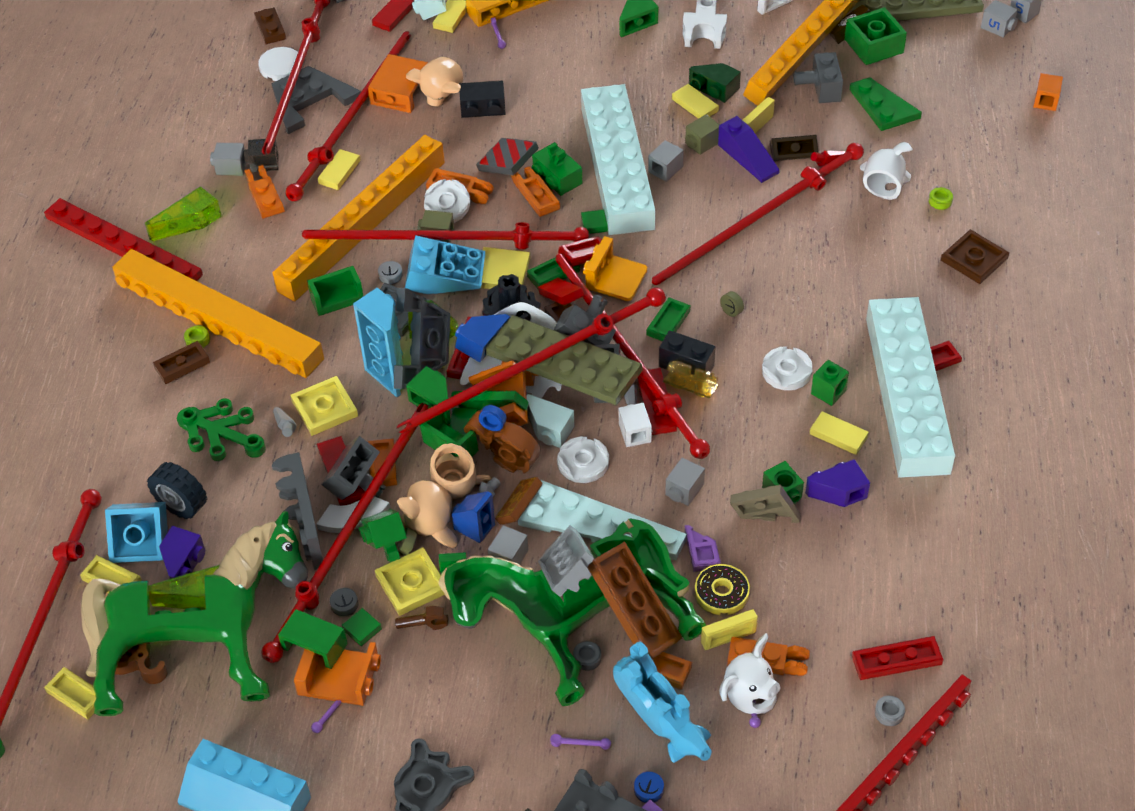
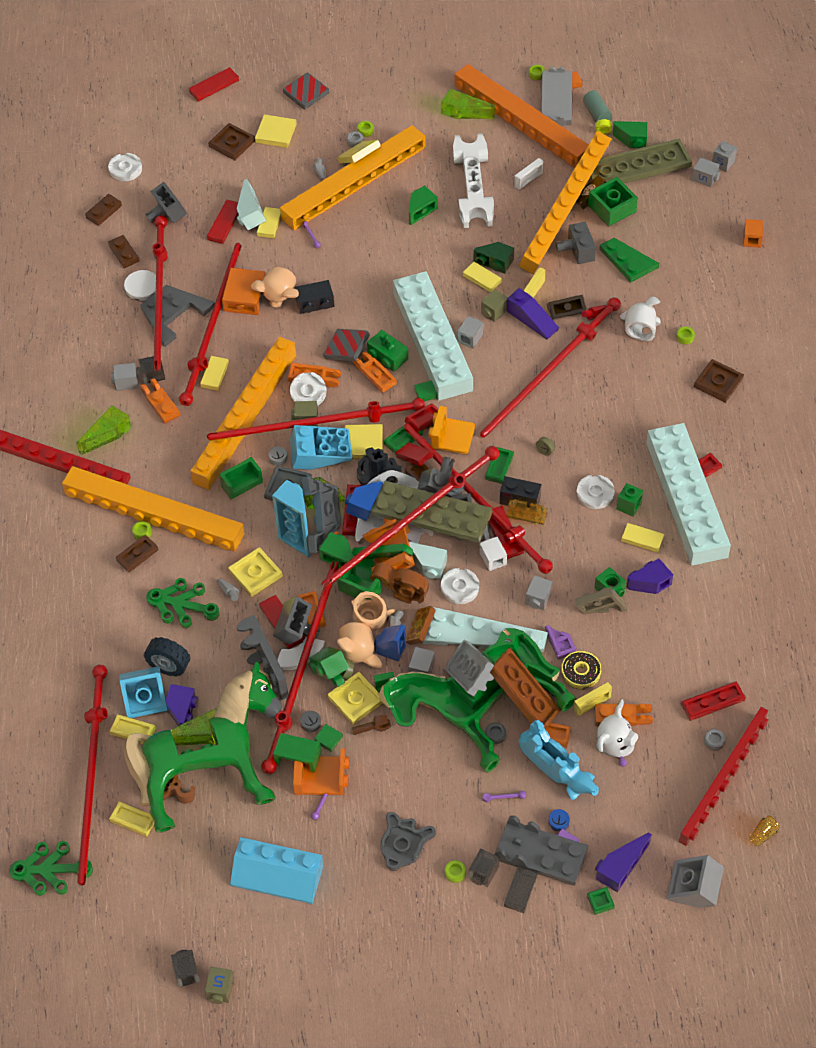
camera: 10 degrees left, 5 degrees up
blue tile [479,405,507,431] -> none

